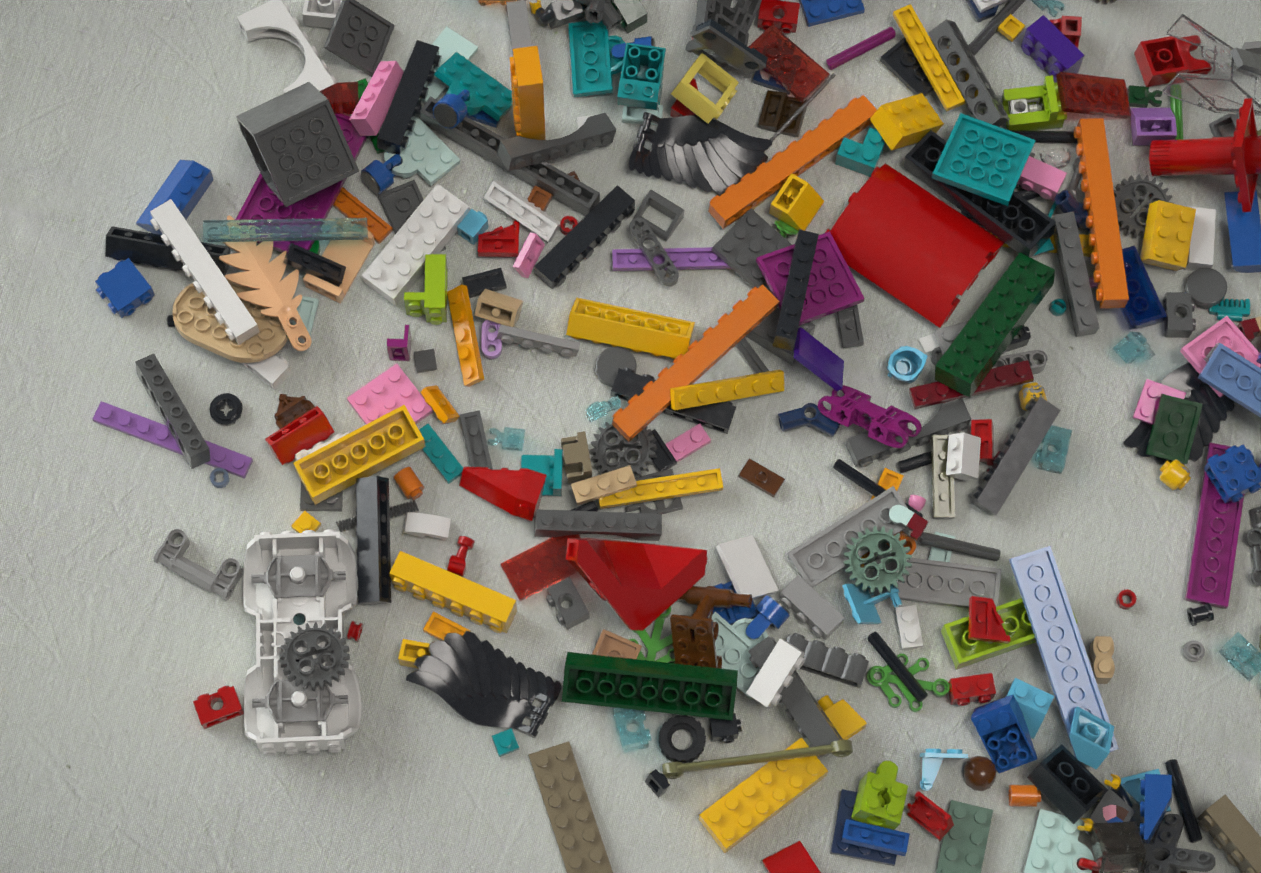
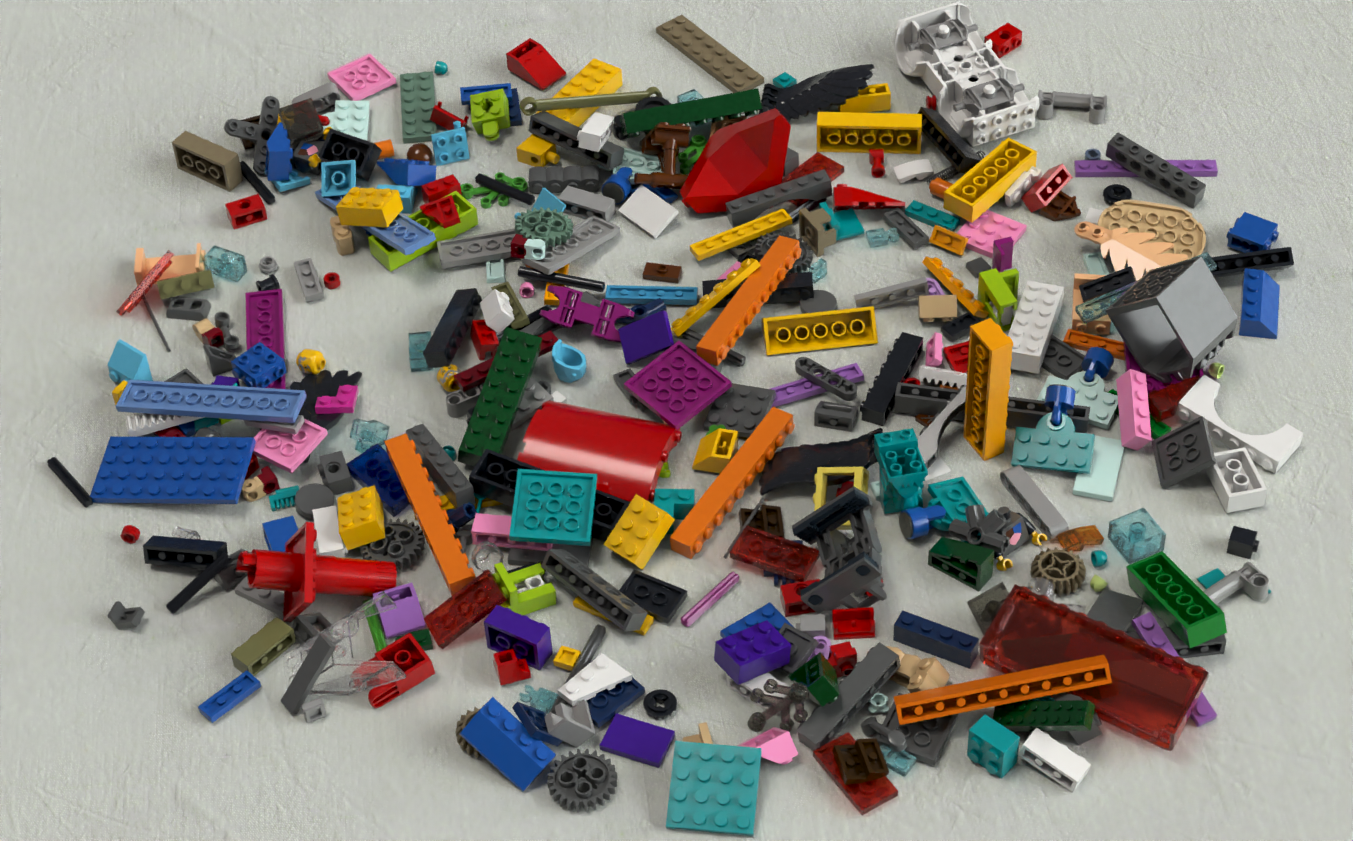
camera: 165 degrees right, 25 degrees down
white brick [150,199,259,345] -> none
dark grey gear [279,622,350,691] -> none
black brick [377,40,442,155] -> none
tan plate [571,465,637,505] -> none
black plate [645,769,670,798] -> none
black brick [772,229,819,351] -> none
yellow plate [893,4,965,112] -> none
white plate [895,605,923,650] -> none
dark grey axle [919,532,1001,561] -> none
dark green plate [1146,394,1203,464] -> none
none -> red brick [225,194,267,230]
none -> light grey plate [294,258,324,302]
none -> yellow brick [336,187,403,228]
none -> dark azure plate [605,285,698,305]

